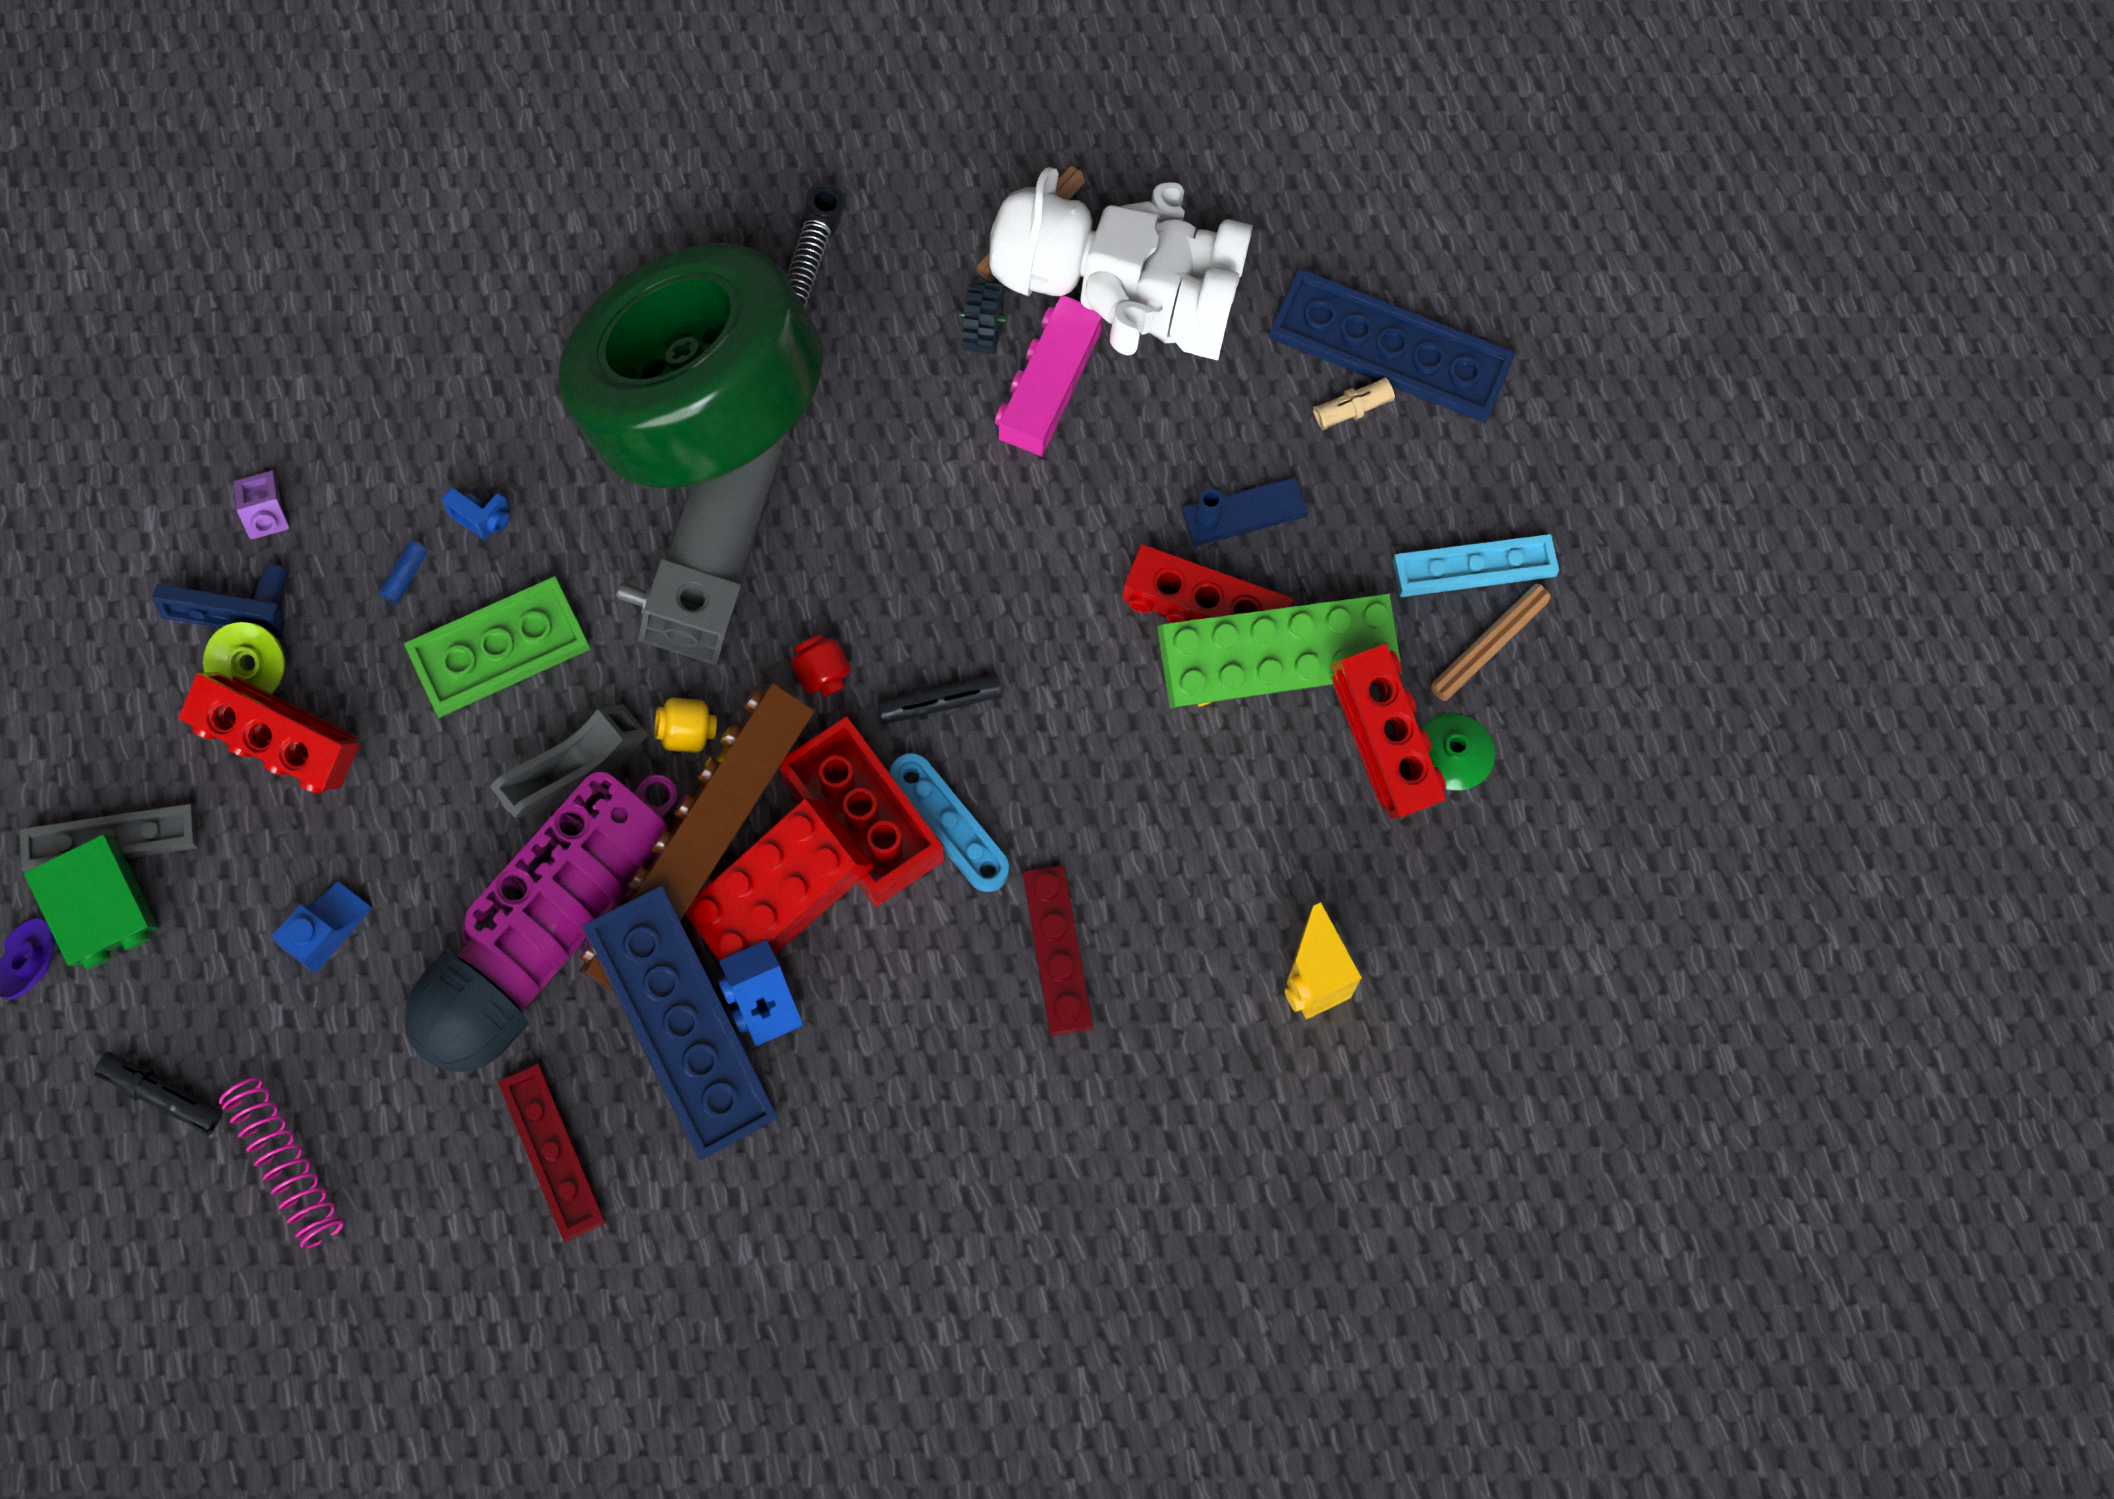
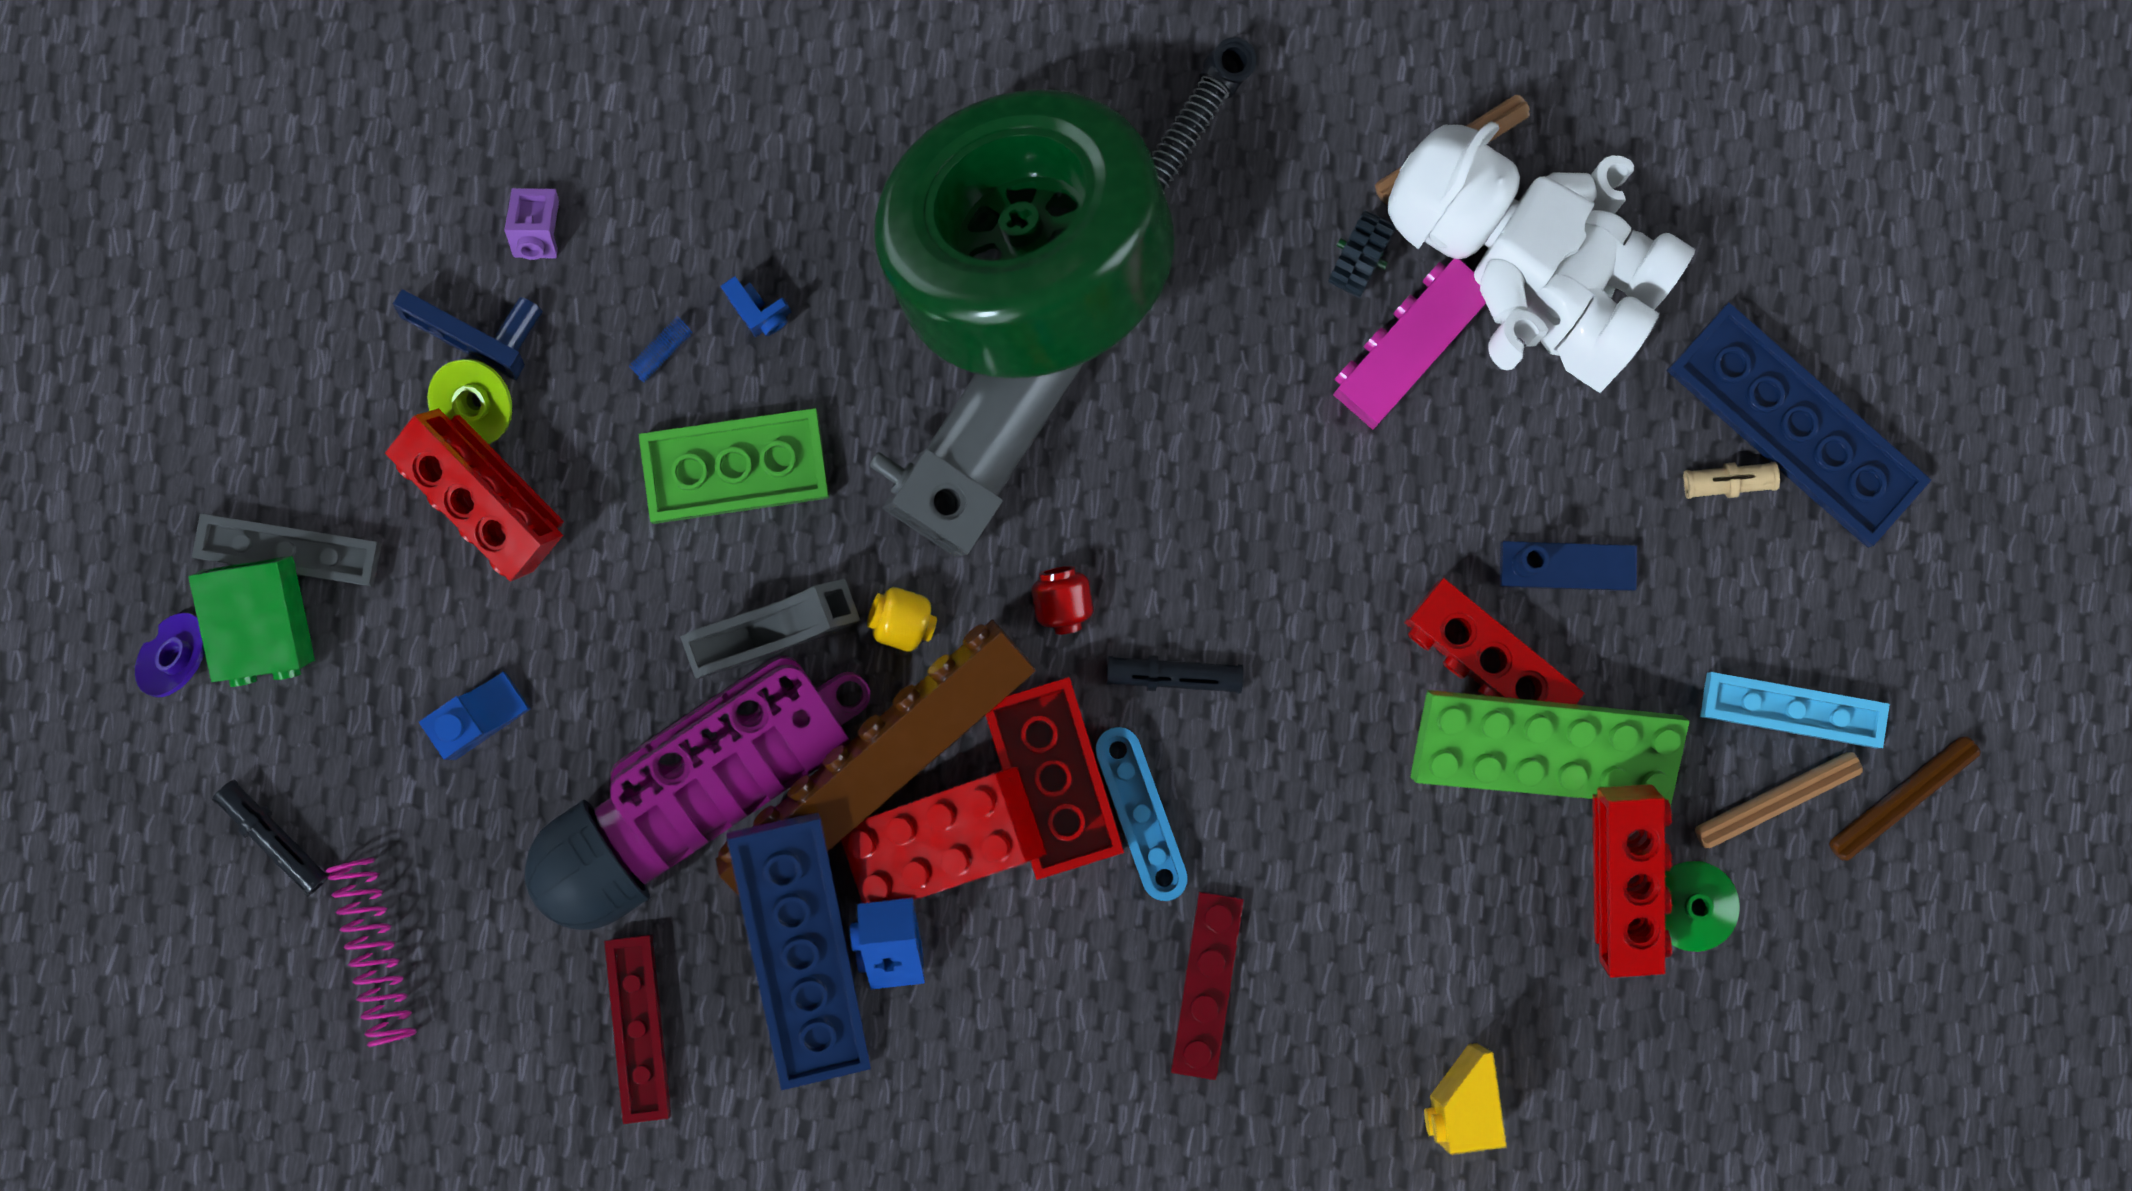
camera: 20 degrees right, 15 degrees up
none -> reddish brown axle [1829,736,1981,861]

